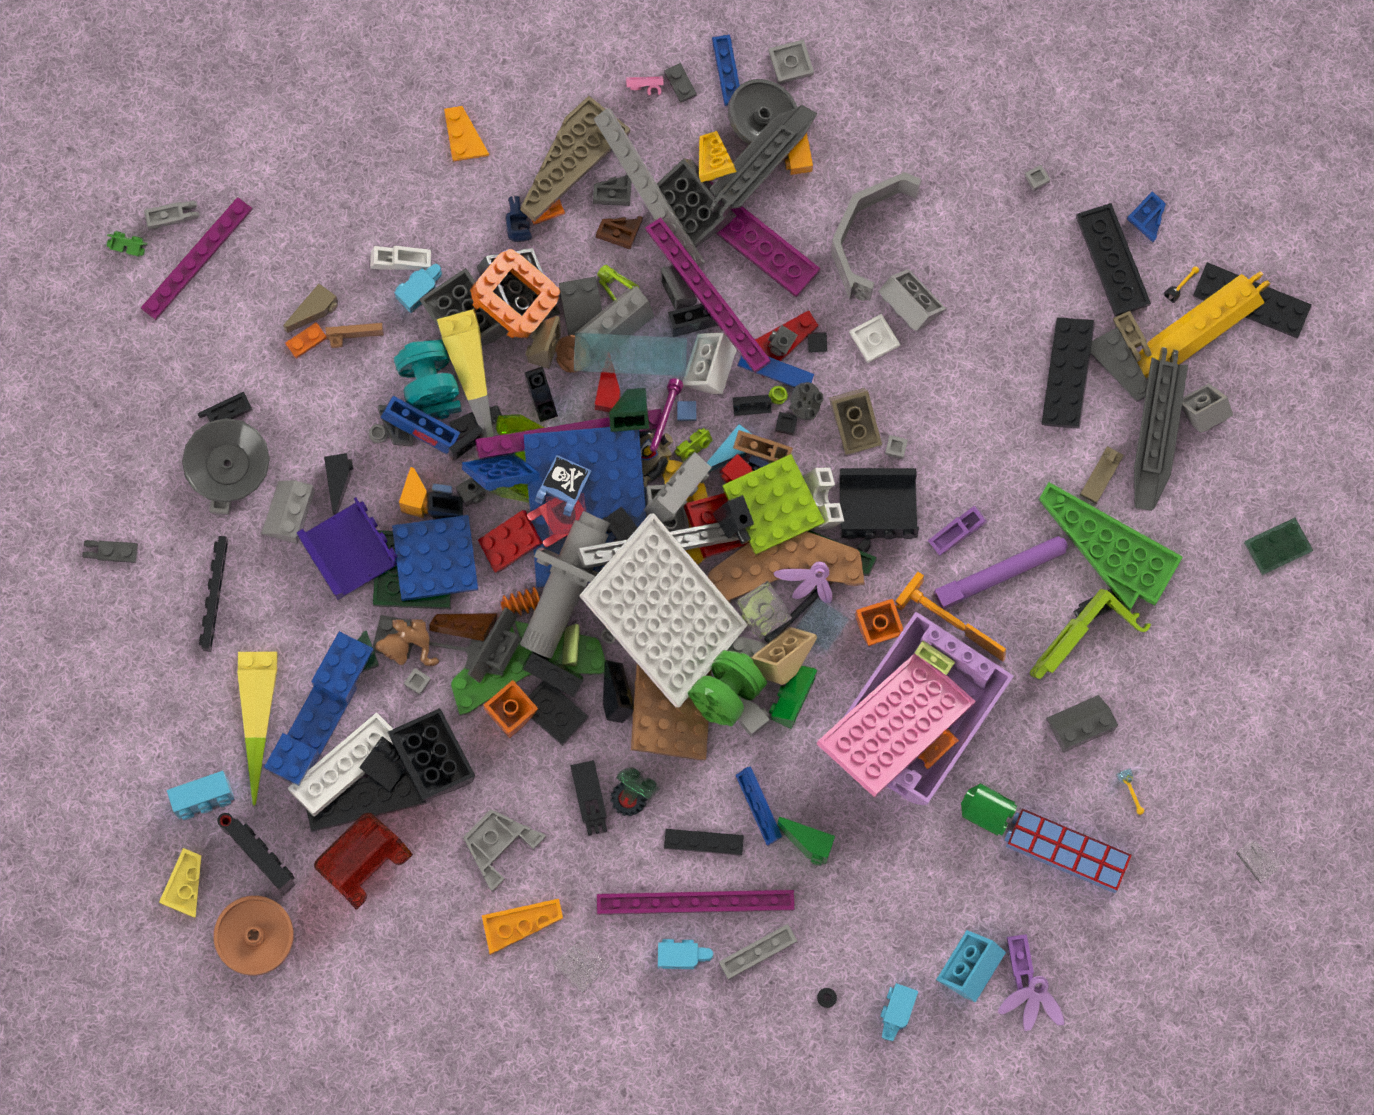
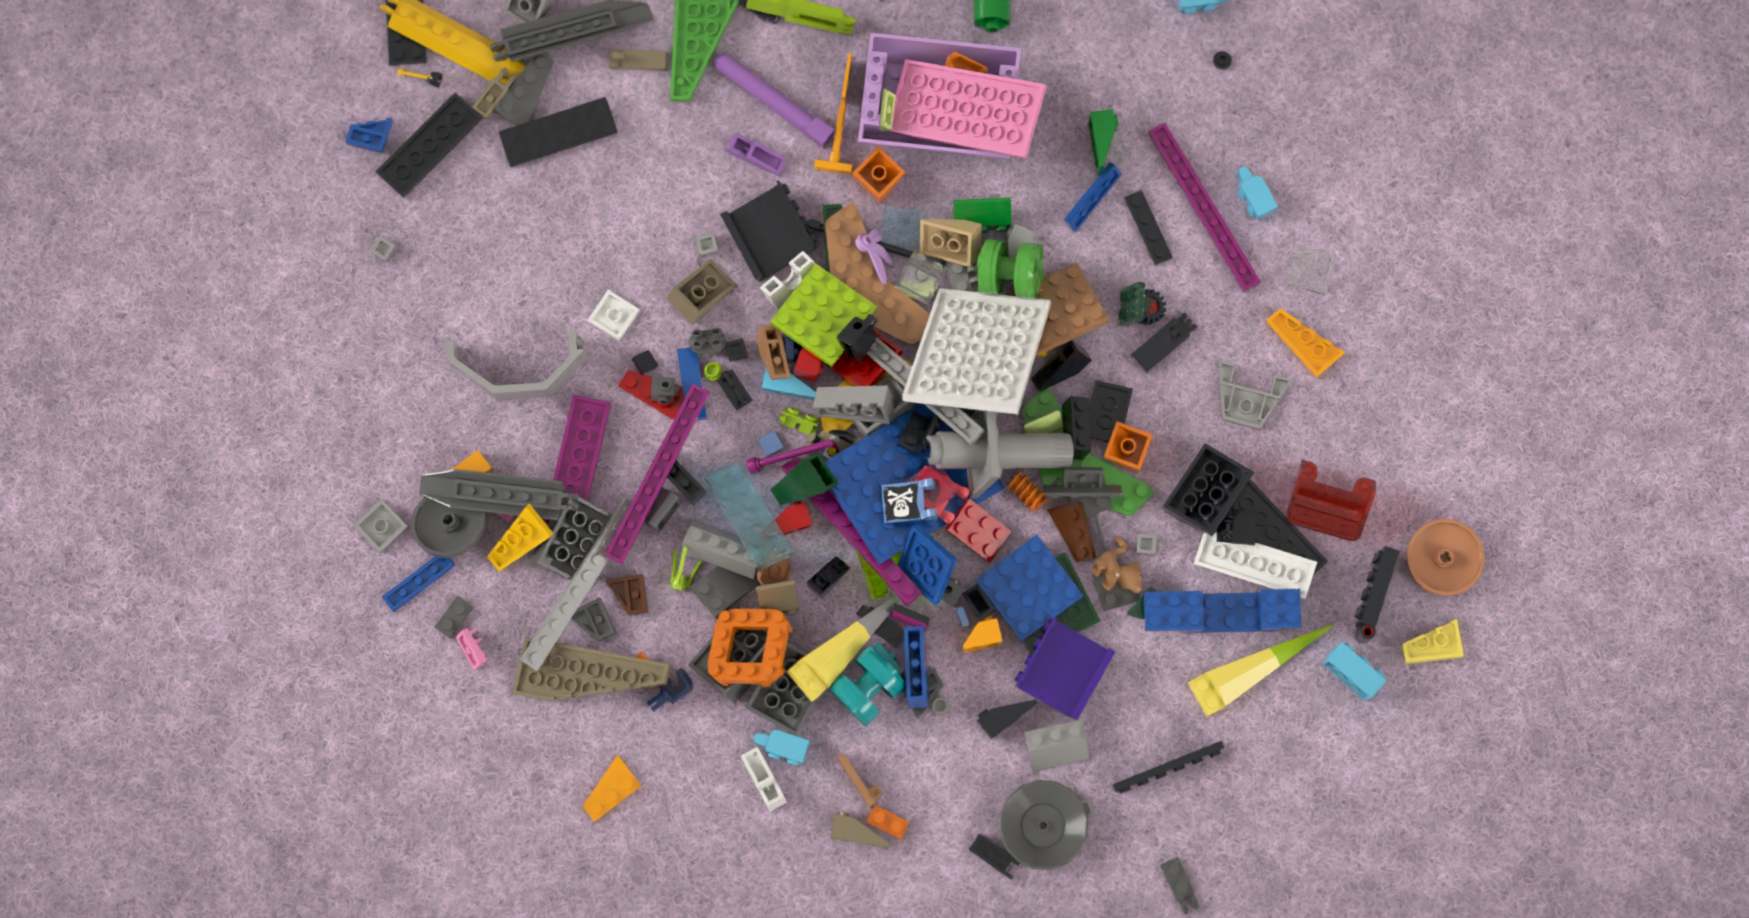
camera: 115 degrees left, 5 degrees up
white slope [683,333,736,394] -> none
light grey plate [719,924,797,980] -> none
light grey slope [878,269,946,331] -> none

